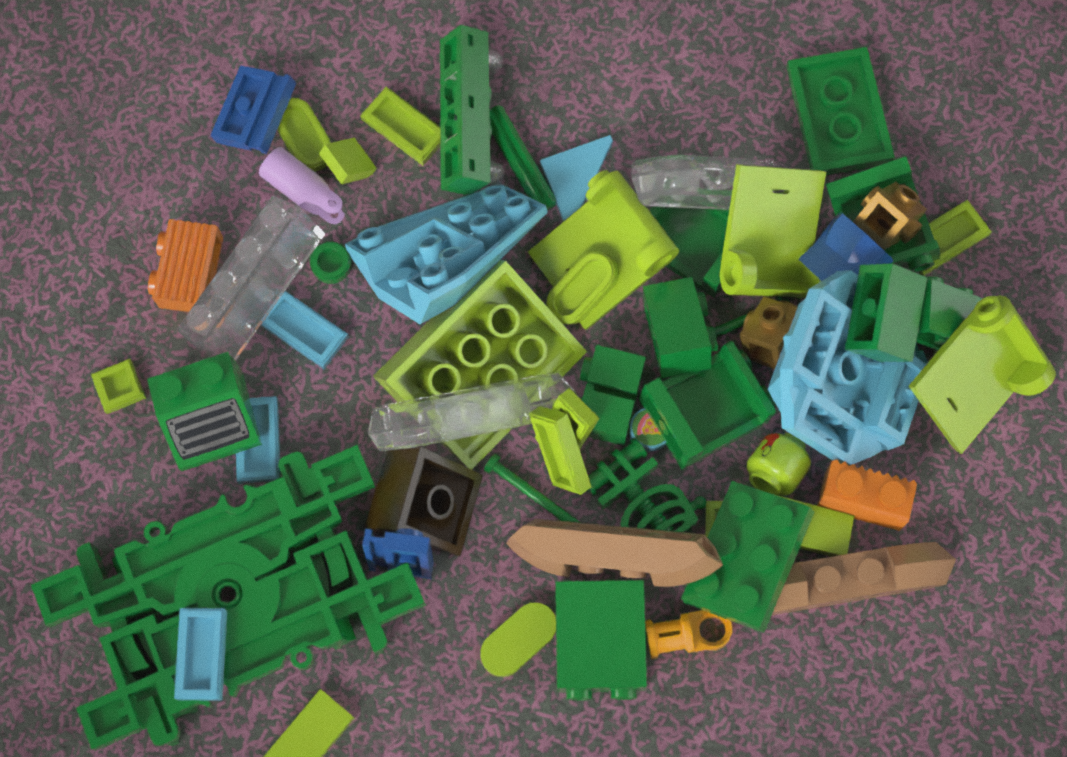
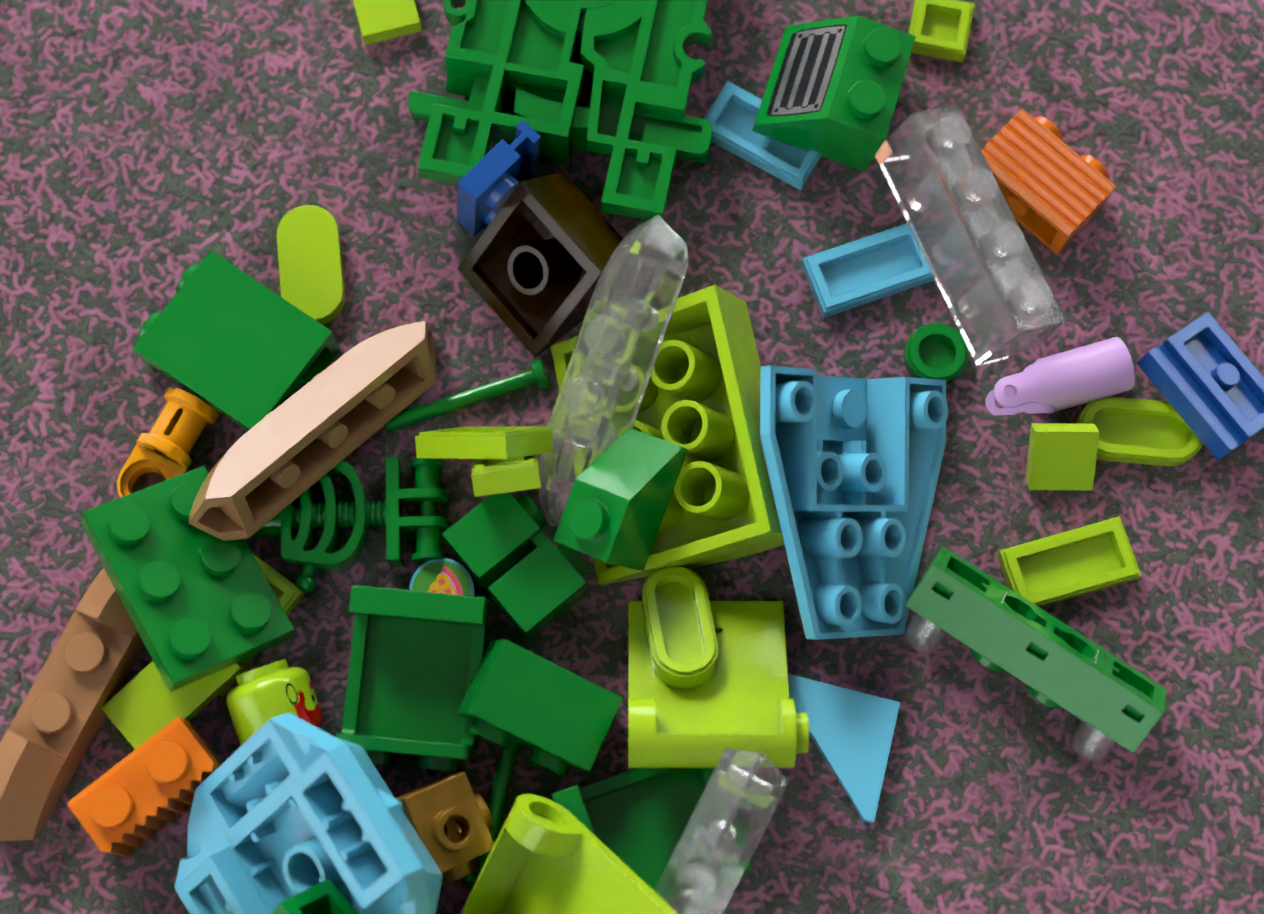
camera: 120 degrees right, 0 degrees up
green axle [489,105,556,211] -> none
none -> green slope [553,427,688,571]

